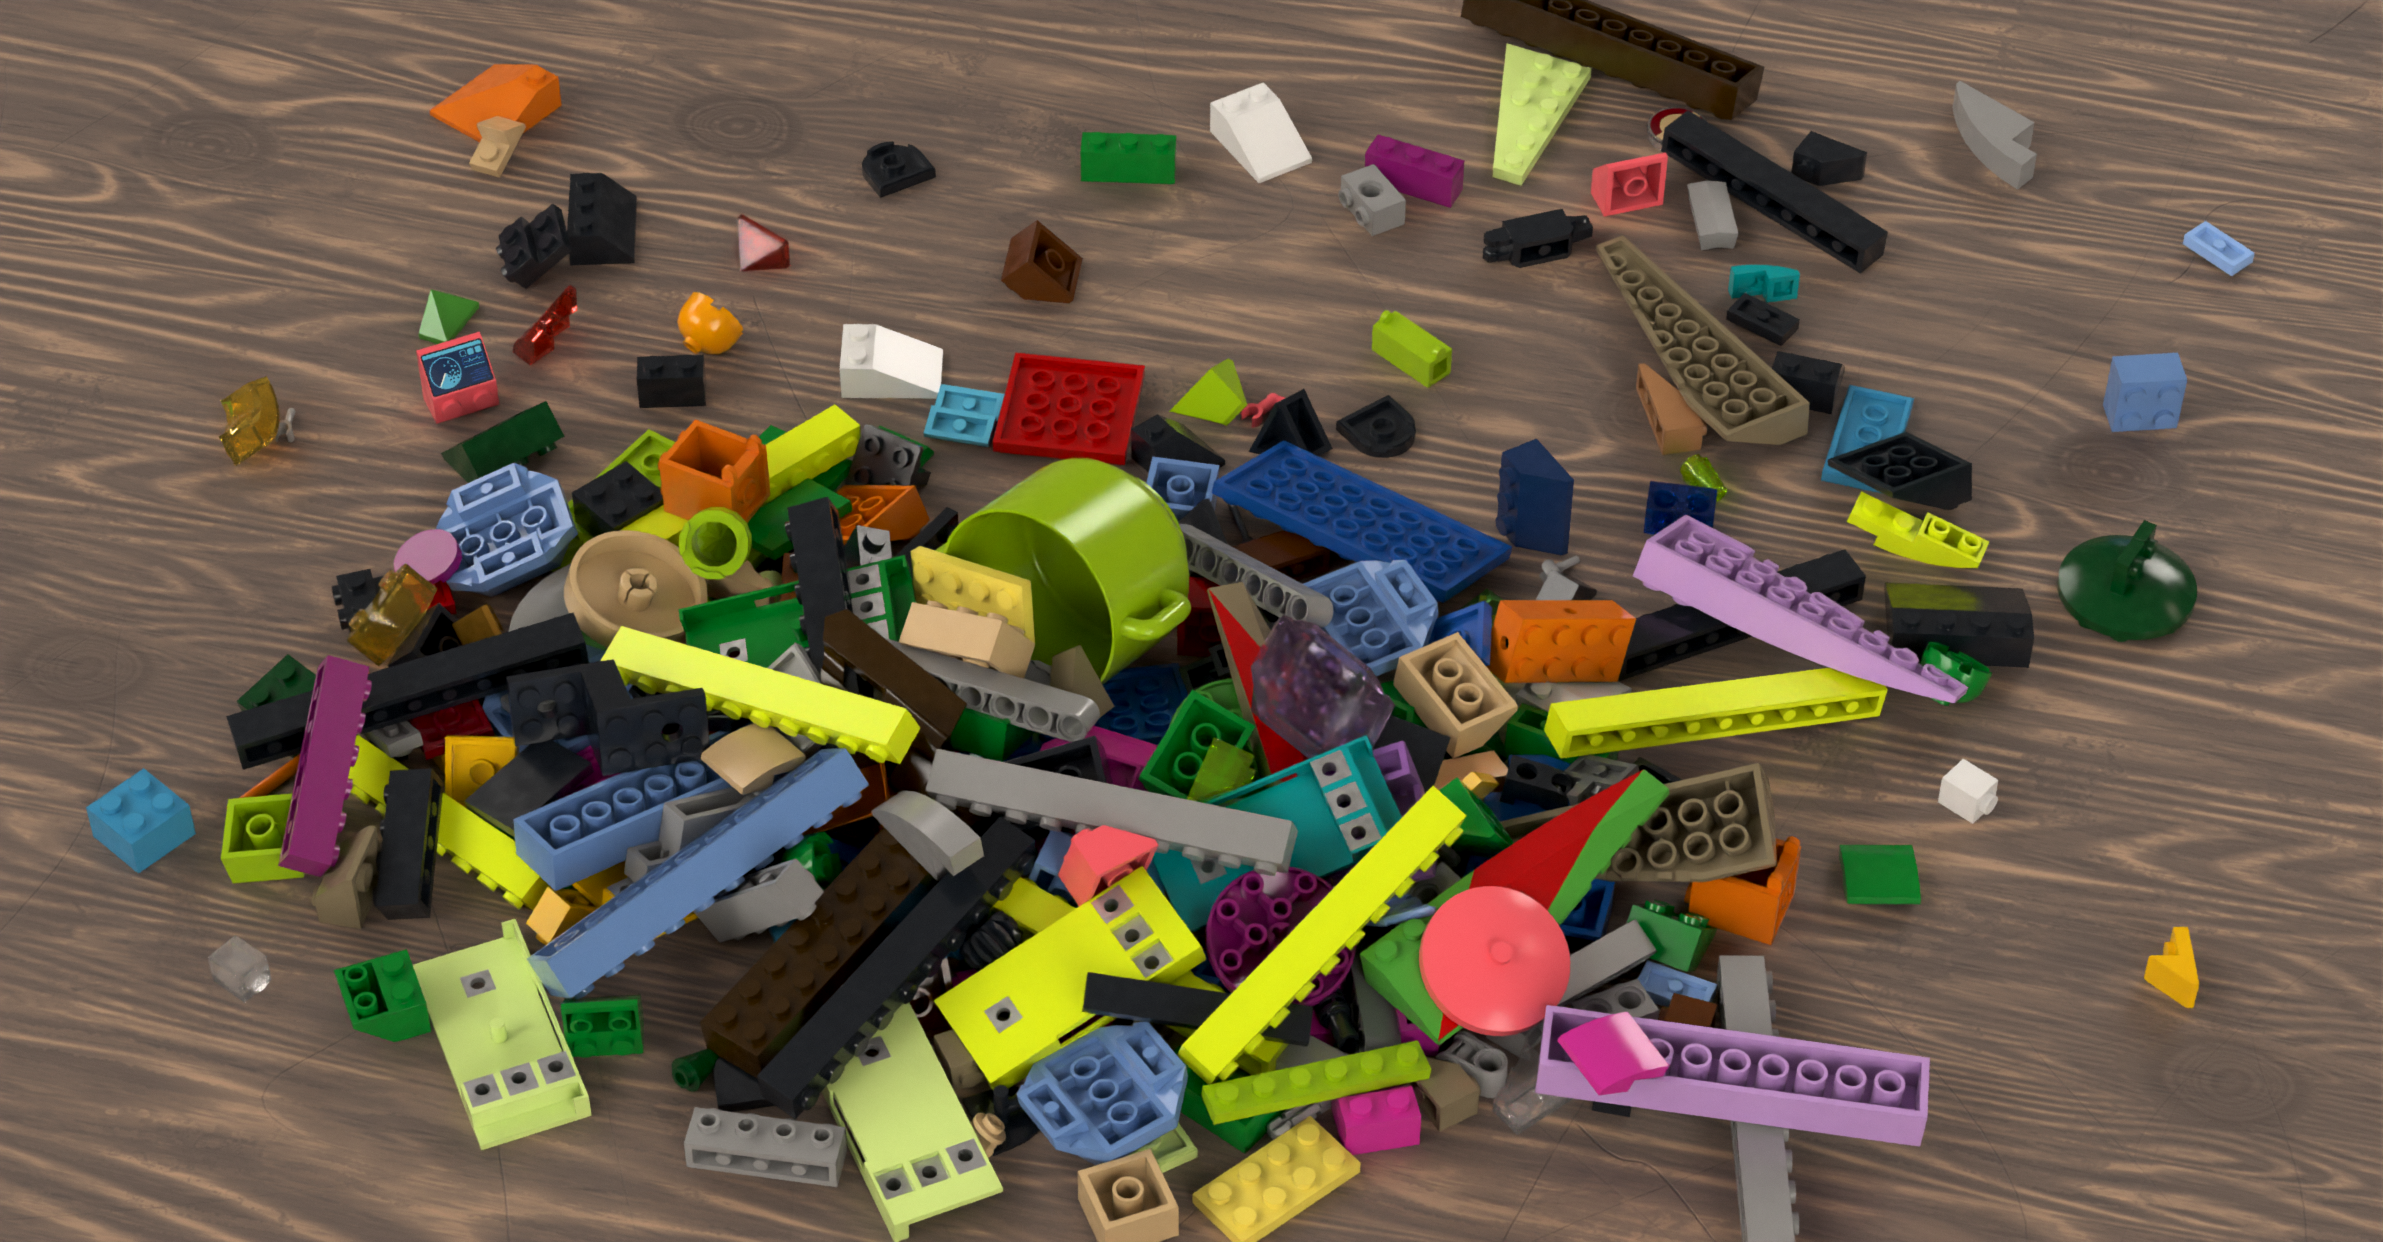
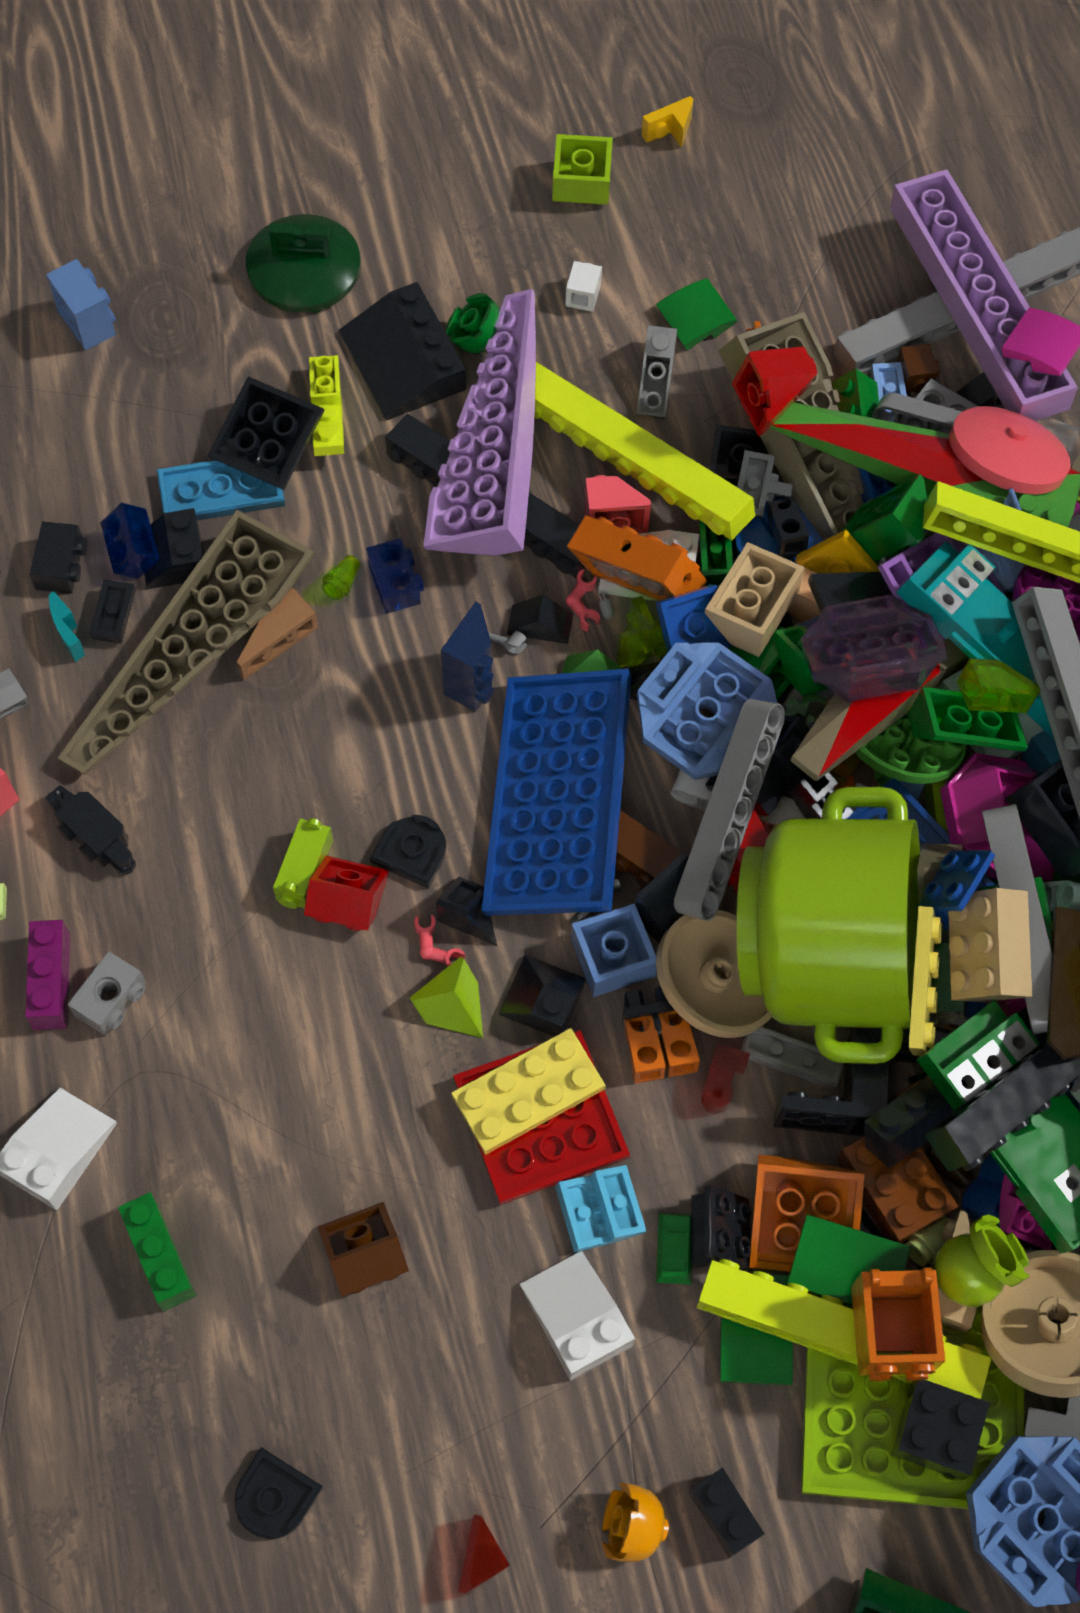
camera: 120 degrees left, 20 degrees up
none -> black brick [30,521,87,593]
none -> clear blue brick [100,502,160,579]
none -> red slope [304,855,389,931]
none -> light yellow plate [451,1028,606,1155]
none -> lime brick [552,134,613,205]
none -> coral slope [584,475,651,534]
none -> light grey slope [636,325,677,418]
none -> red slope [731,347,818,436]
none -> blue bracket [917,850,995,930]

